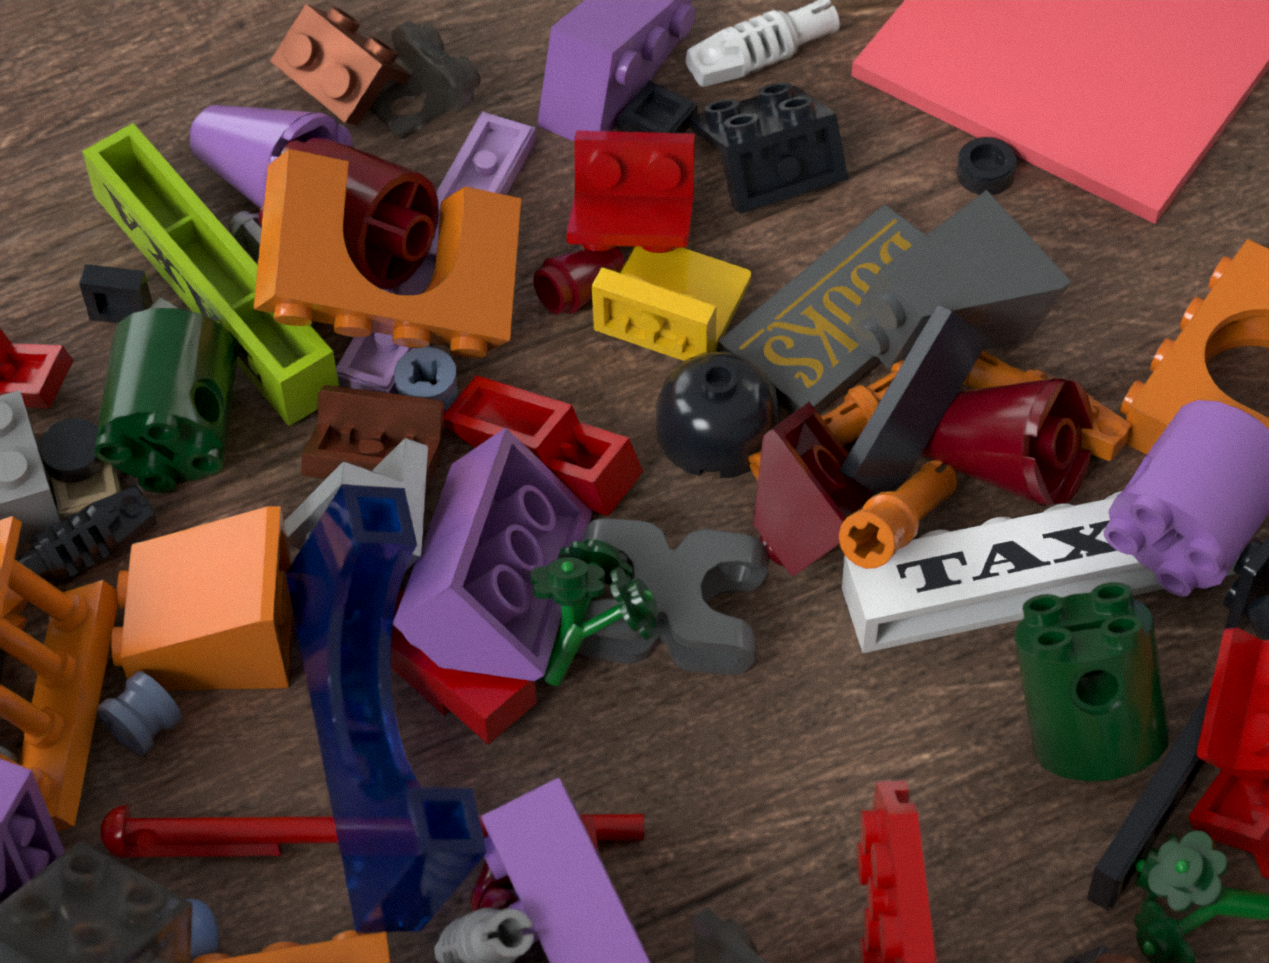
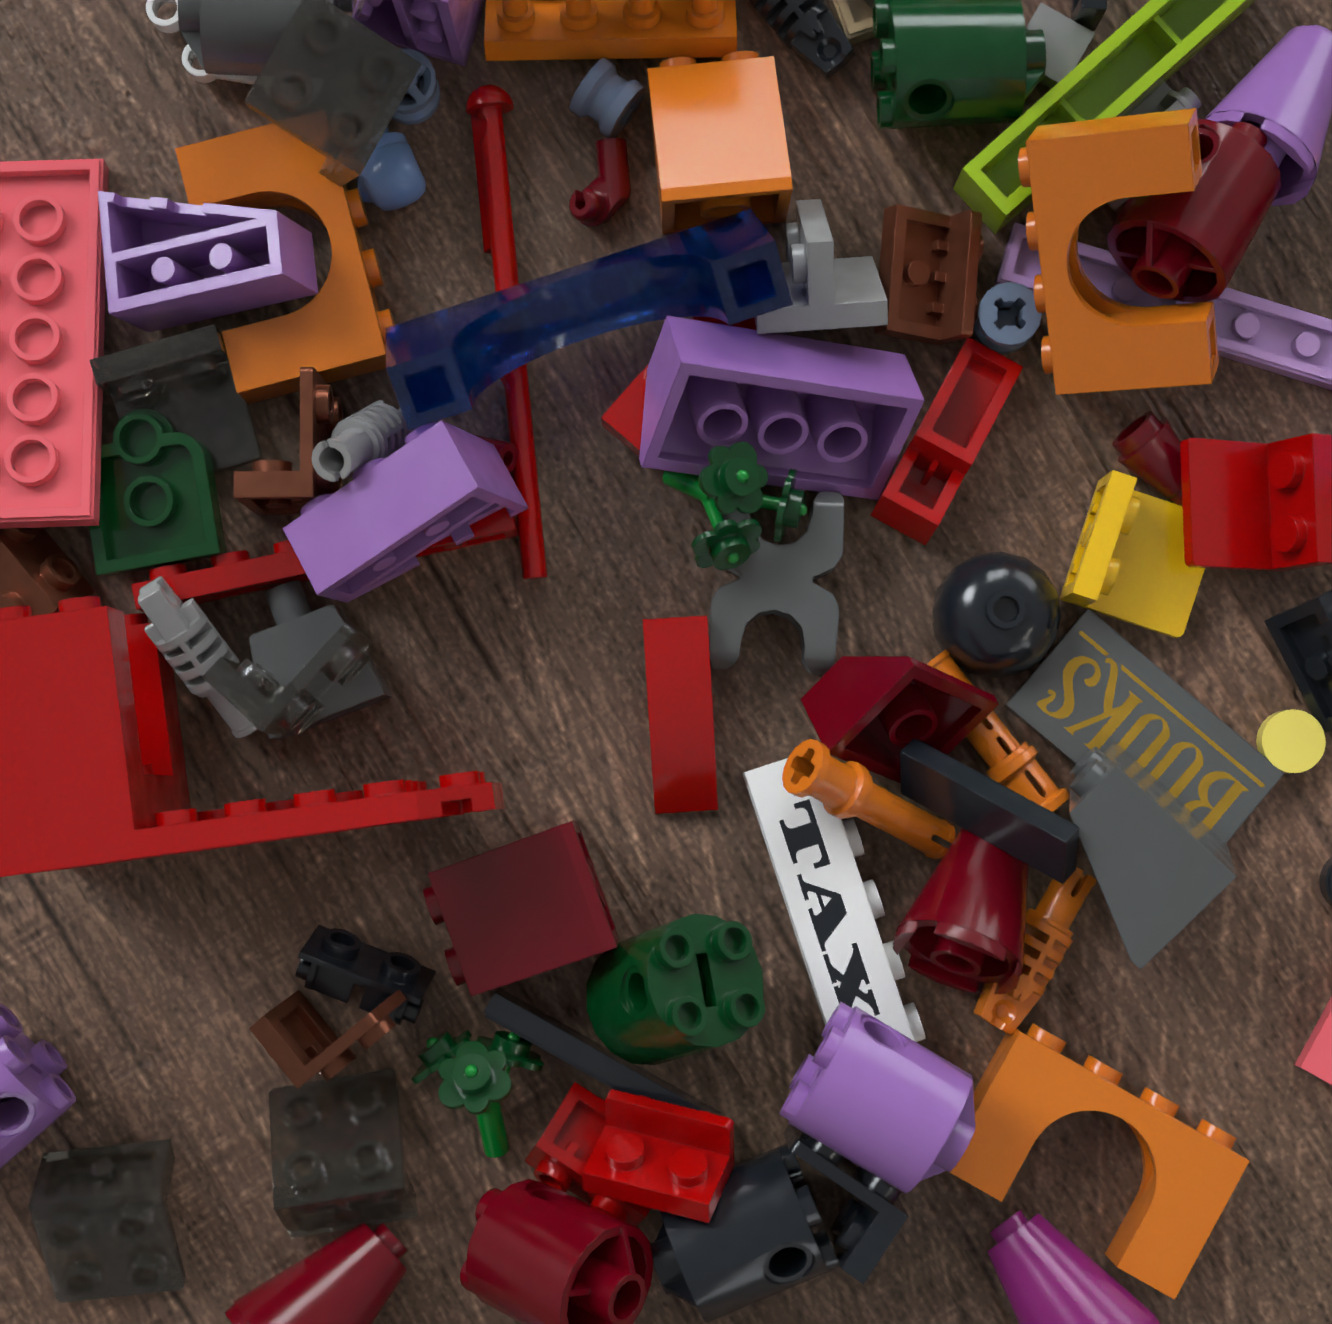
camera: 85 degrees right, 30 degrees up
none -> dark red slope [423,820,620,996]
none -> dark red arm [569,138,631,227]
none -> red slope [642,615,718,814]
none -> light yellow tile [1256,709,1326,773]

